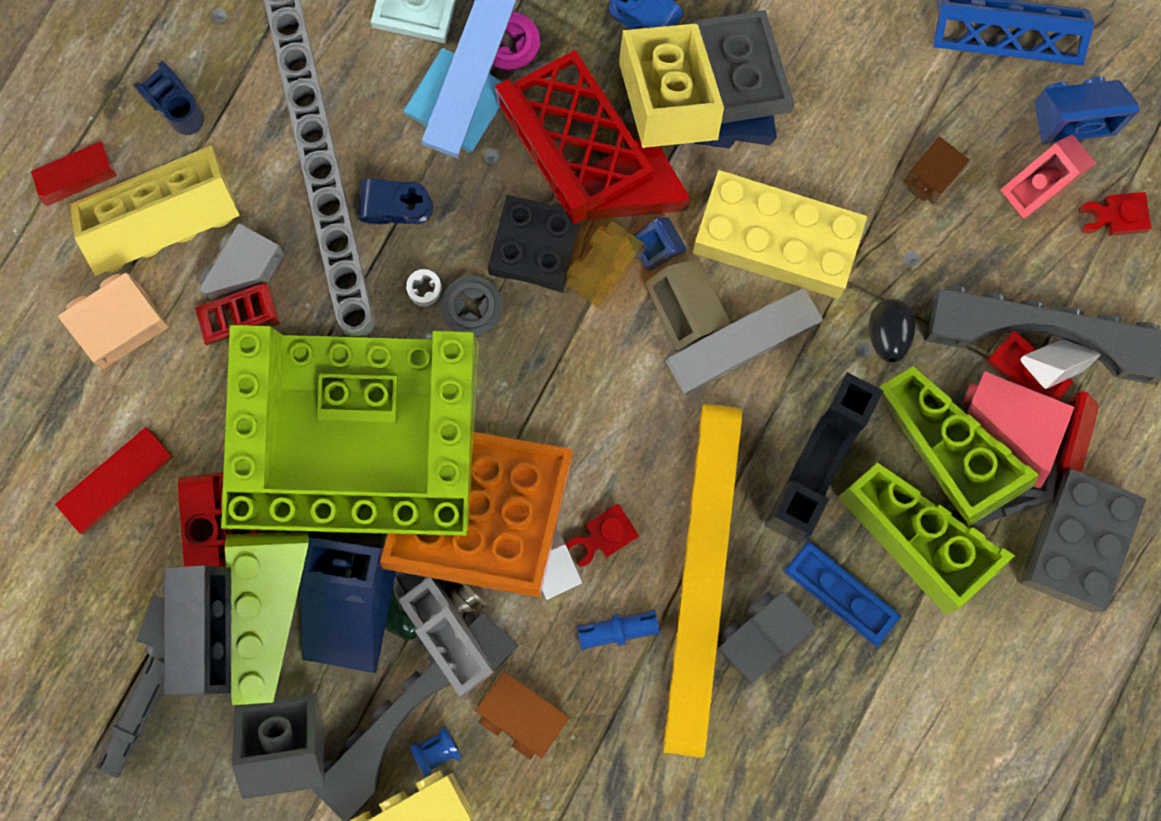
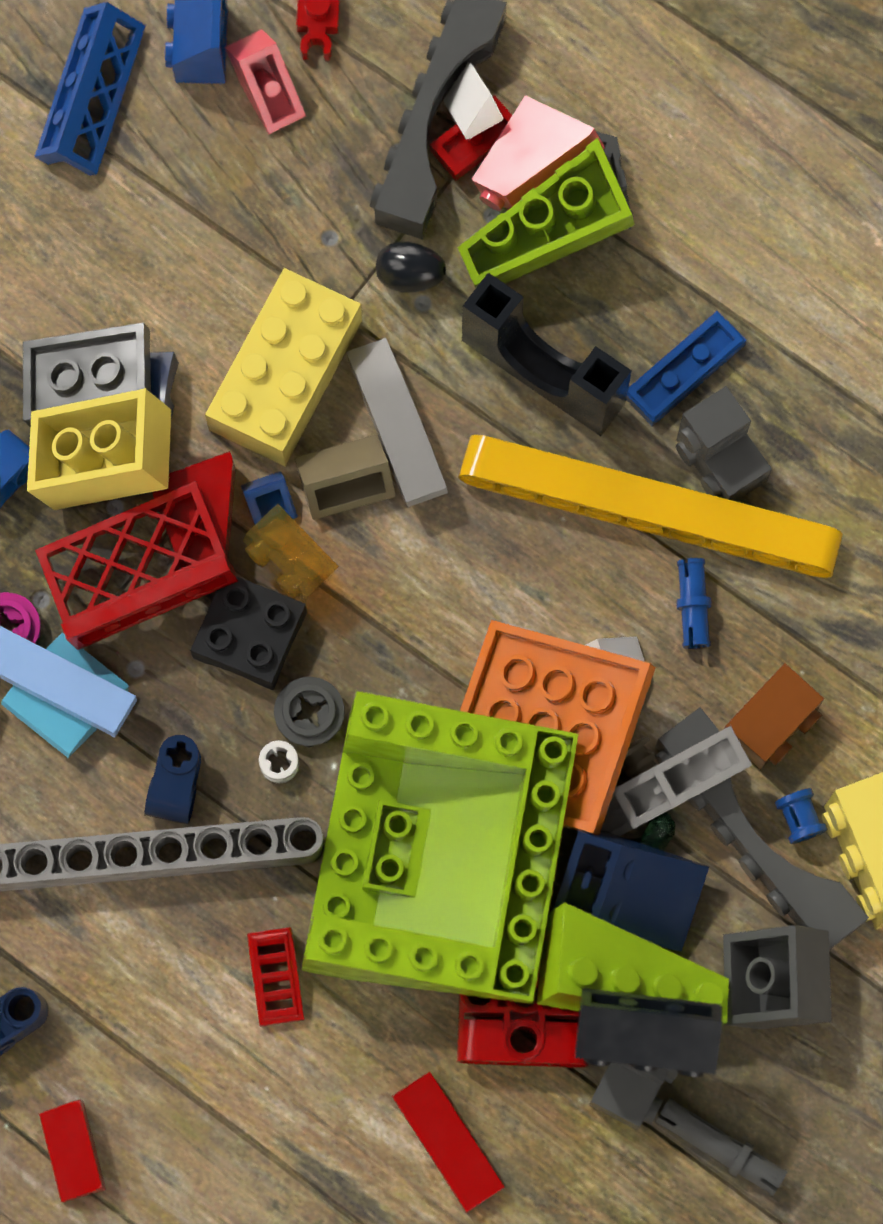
camera: 80 degrees left, 5 degrees down
light nougat slope [58,272,169,369] -> none
light yellow slope [70,145,240,276] -> none
light grey slope [199,223,285,301] -> none
red plate [566,504,640,568] -> none
lime wedge [838,462,1015,615] -> none
reddish brown brick [904,136,969,205] -> none
dark grey brick [1019,469,1146,613] -> none
red slope [1054,391,1099,473] -> none

